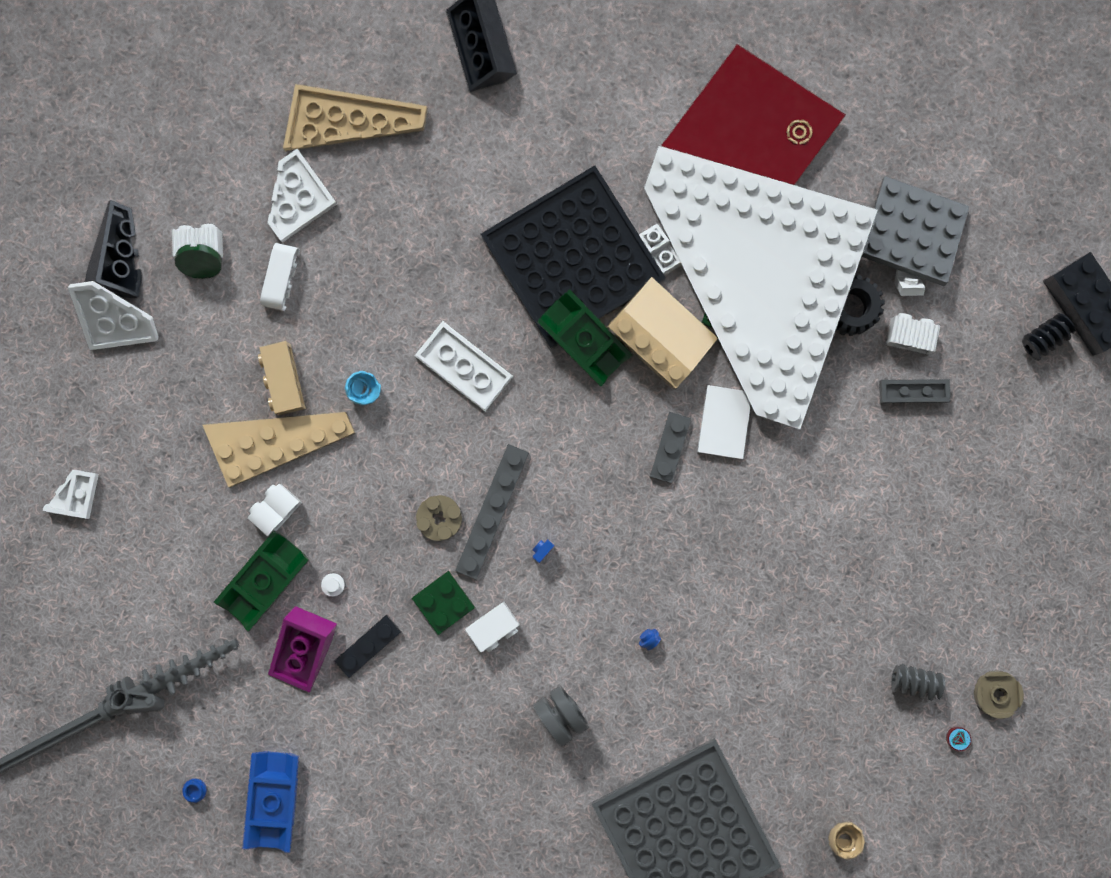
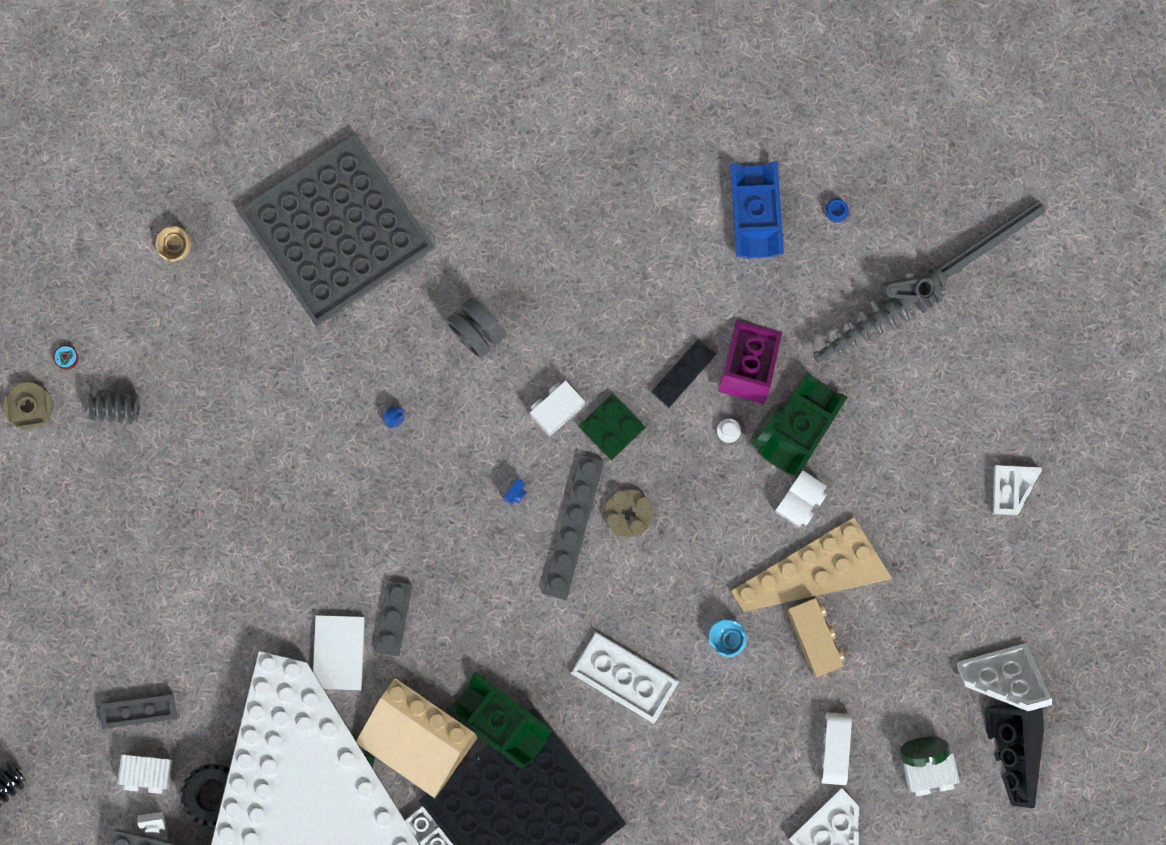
camera: 170 degrees right, 5 degrees down
none -> dark green tile [750,404,784,448]

